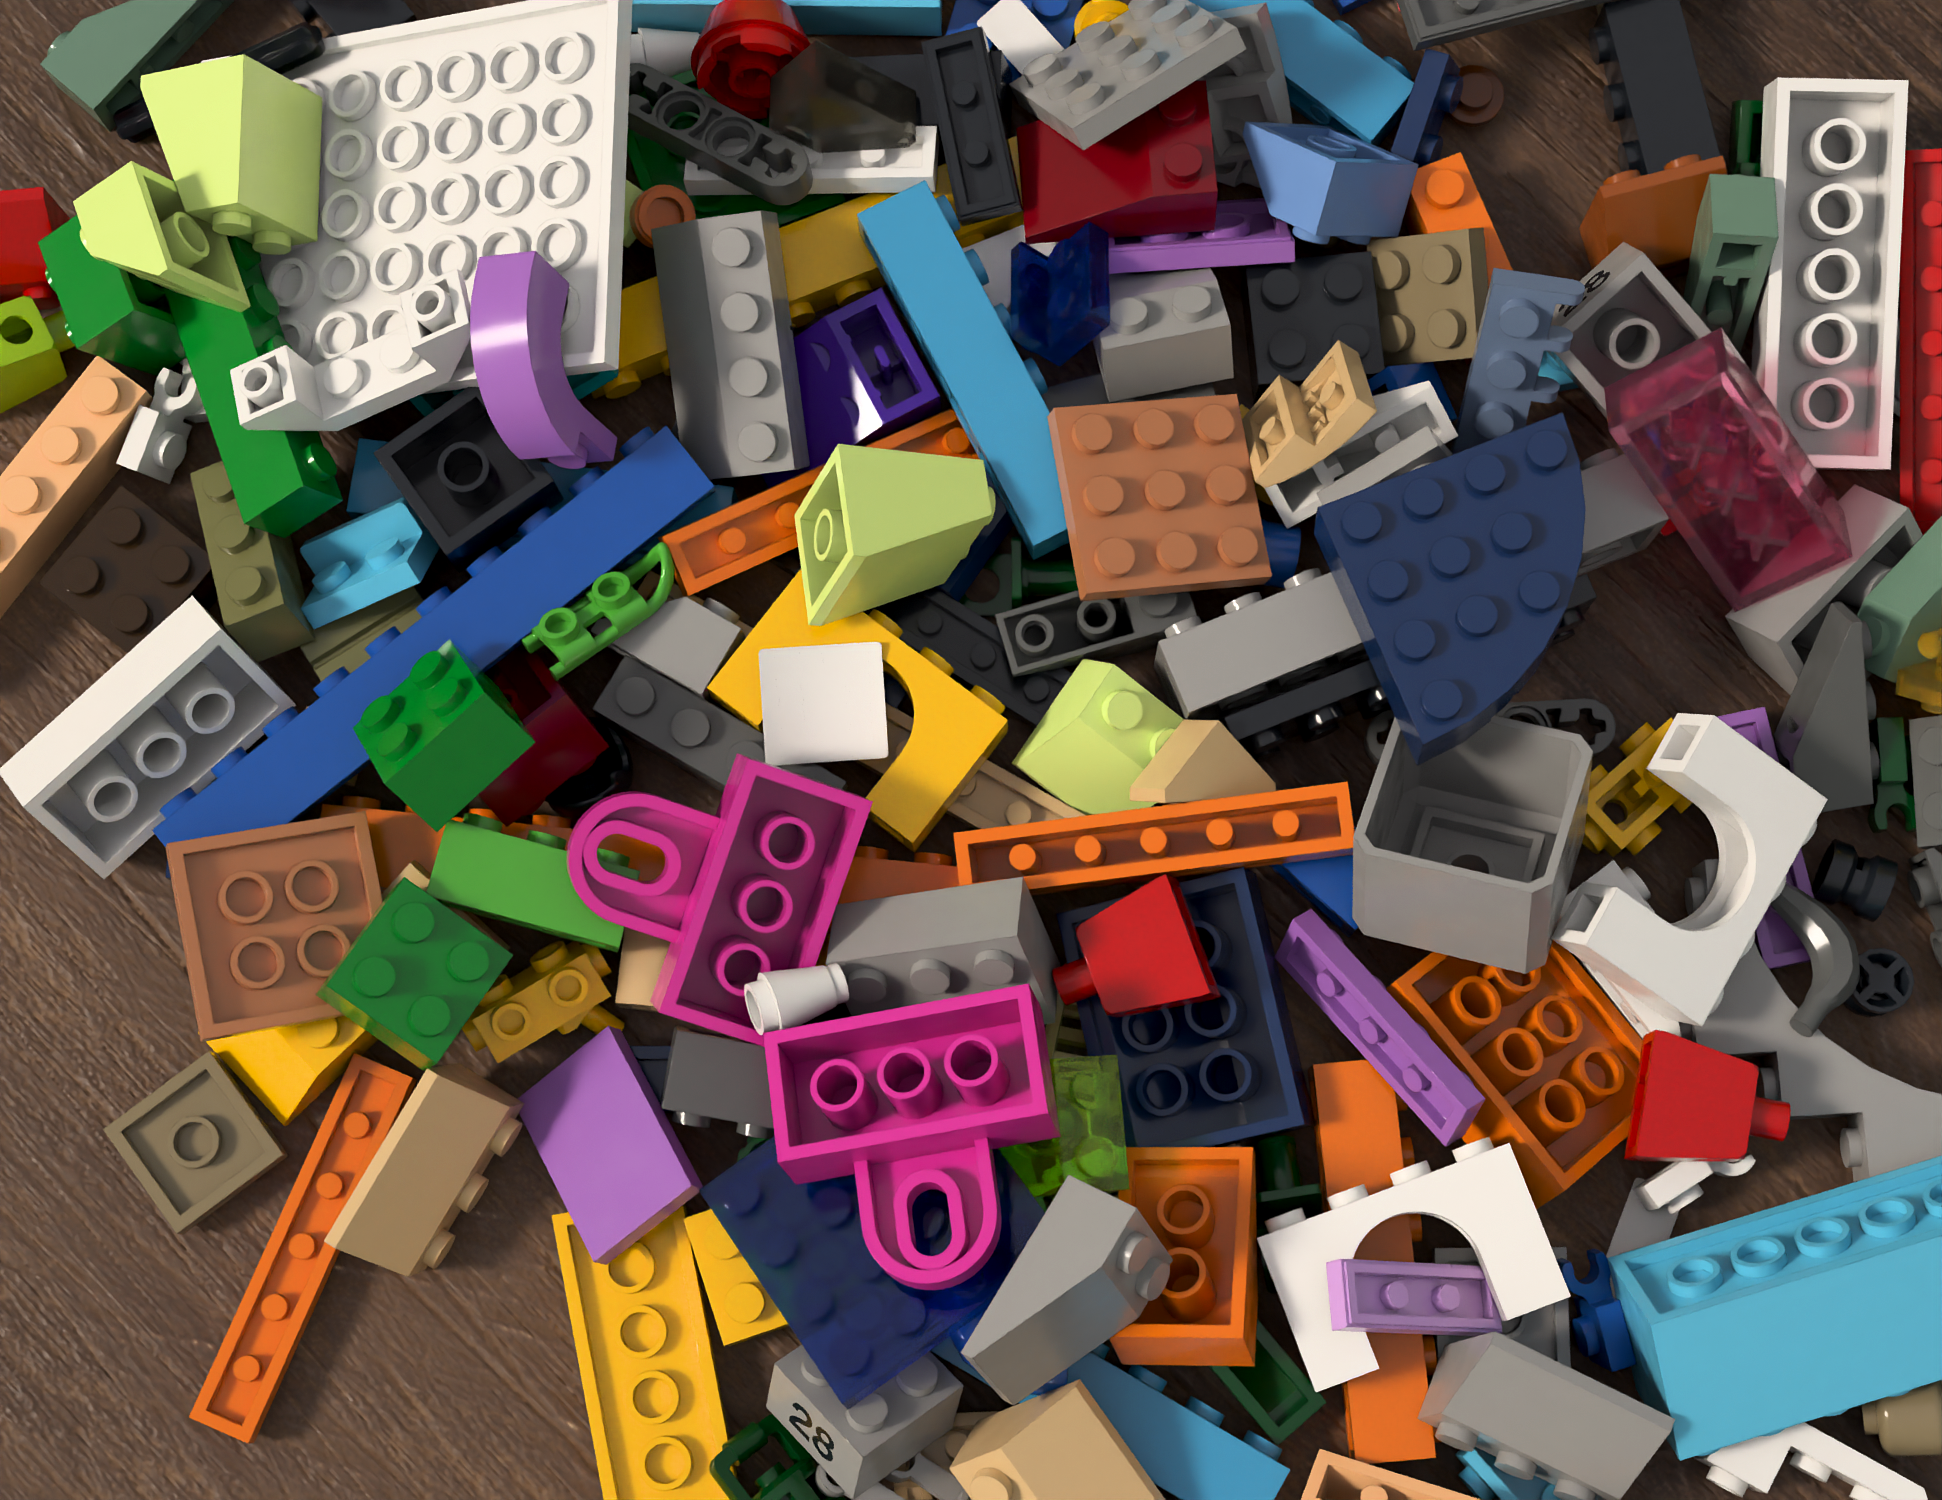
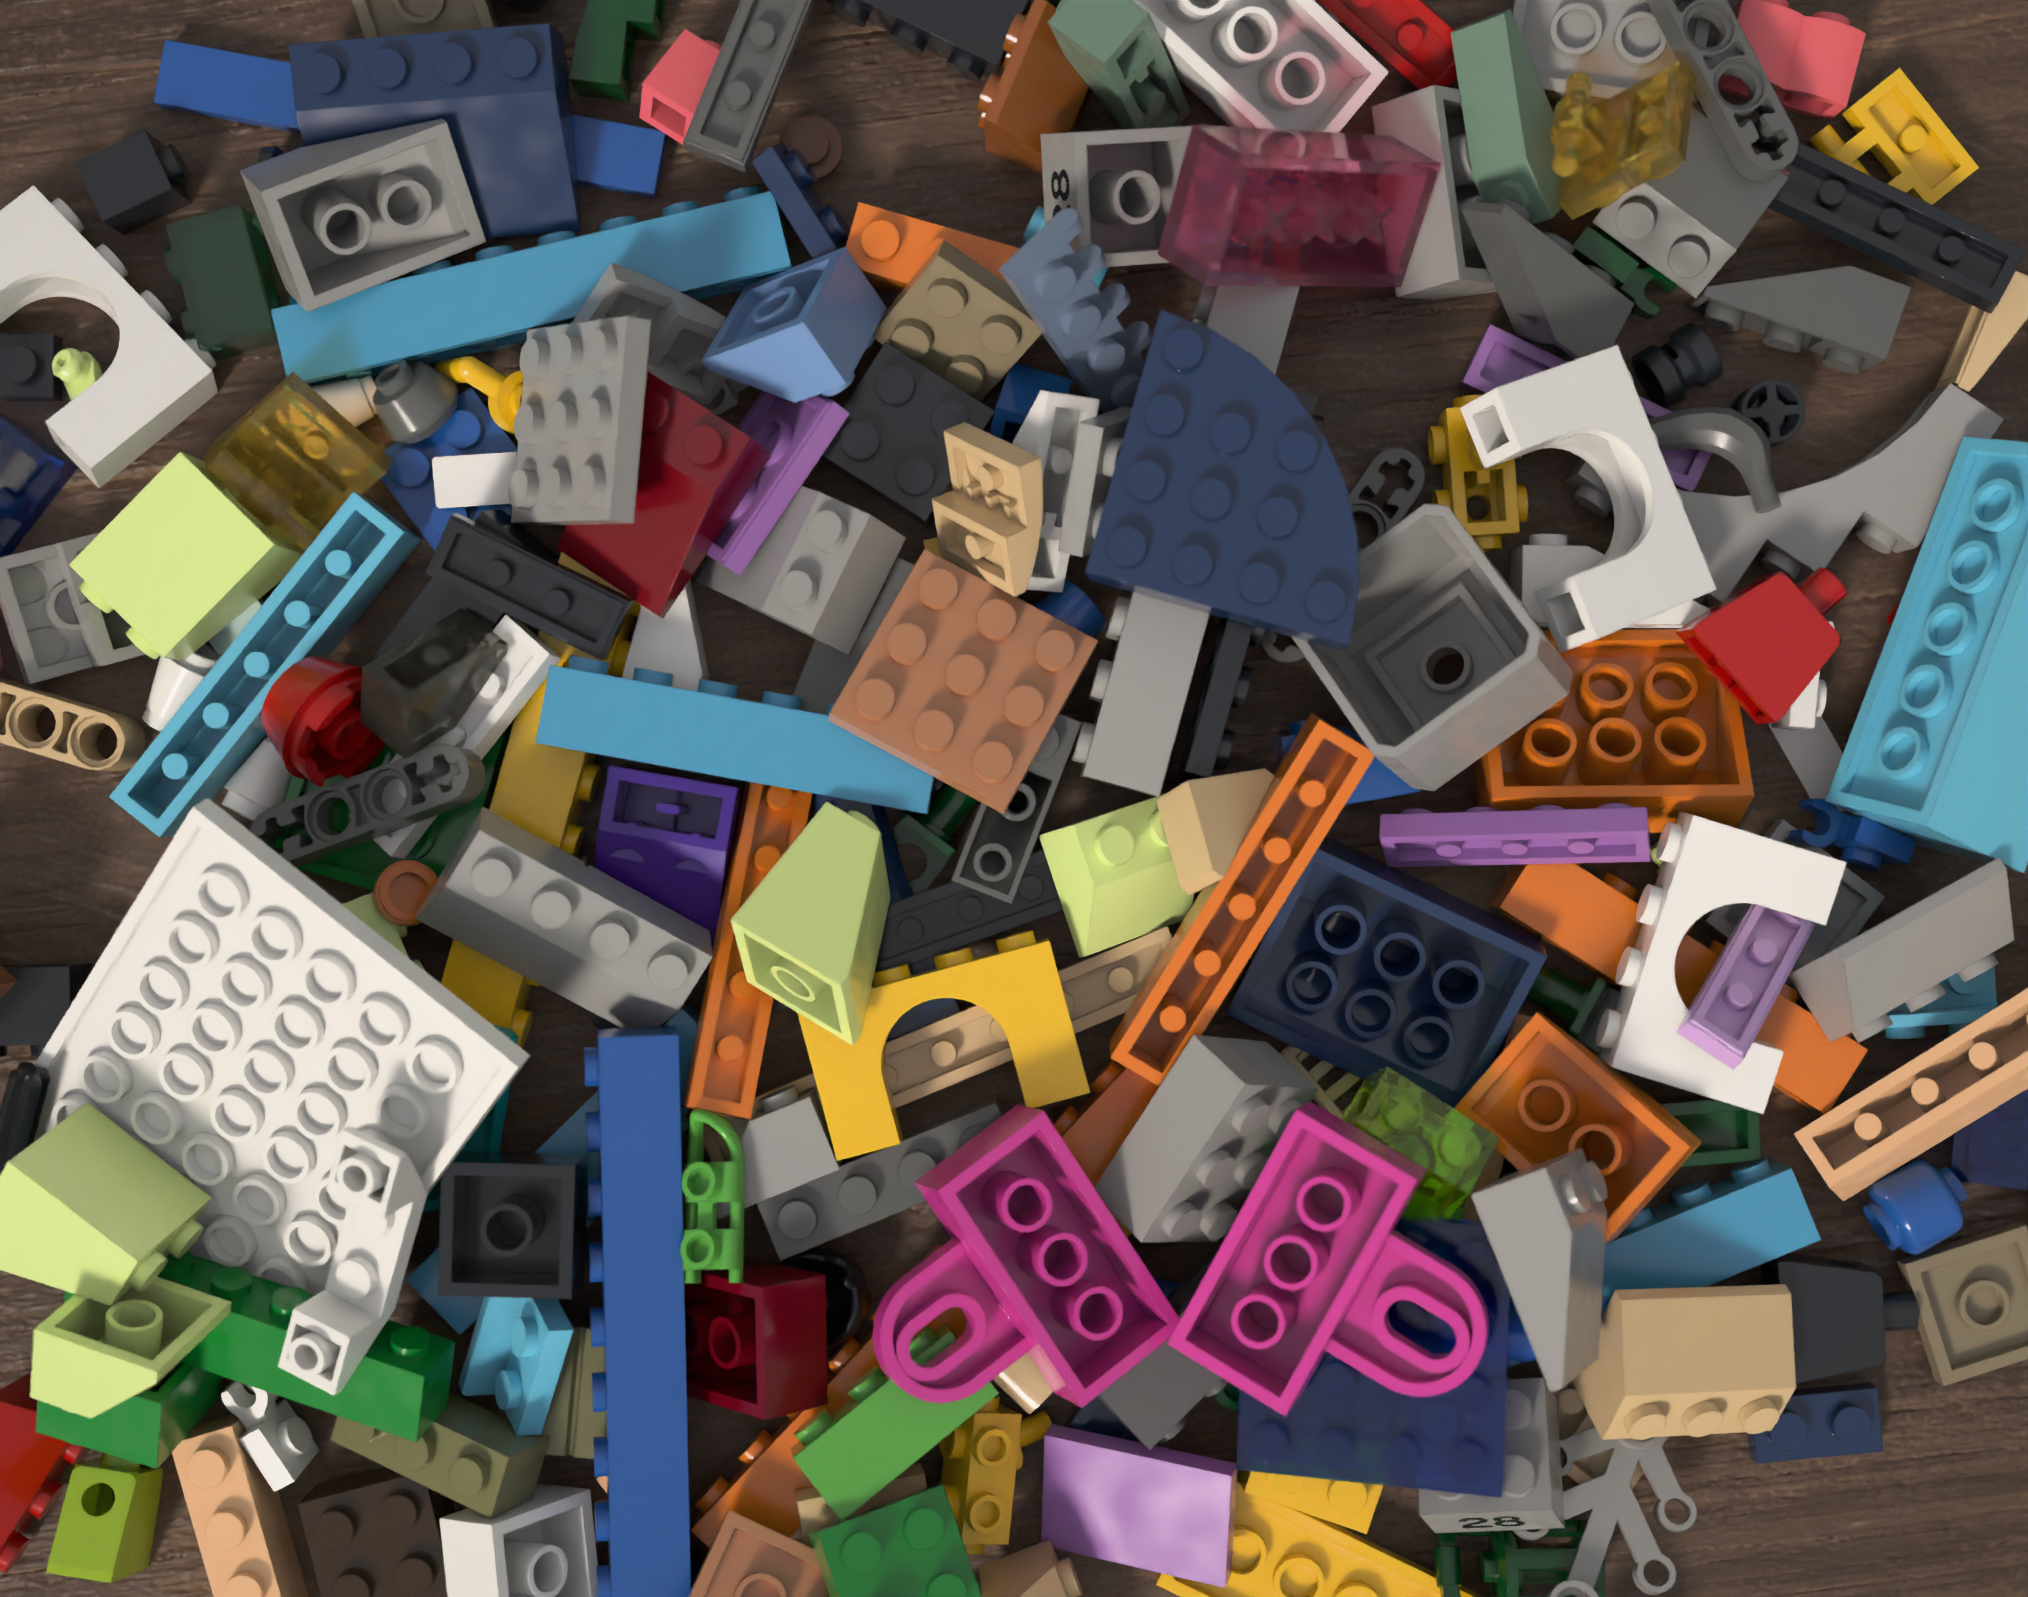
camera: 55 degrees left, 10 degrees up
green brick [353,639,535,832] -> none
medium lavender arch [470,251,617,469] -> none
white cone [744,963,849,1036] -> none
white sticker [758,642,889,766] -> none
clear blue bracket [1010,221,1110,366] -> none
red torso [1052,874,1221,1018] -> none

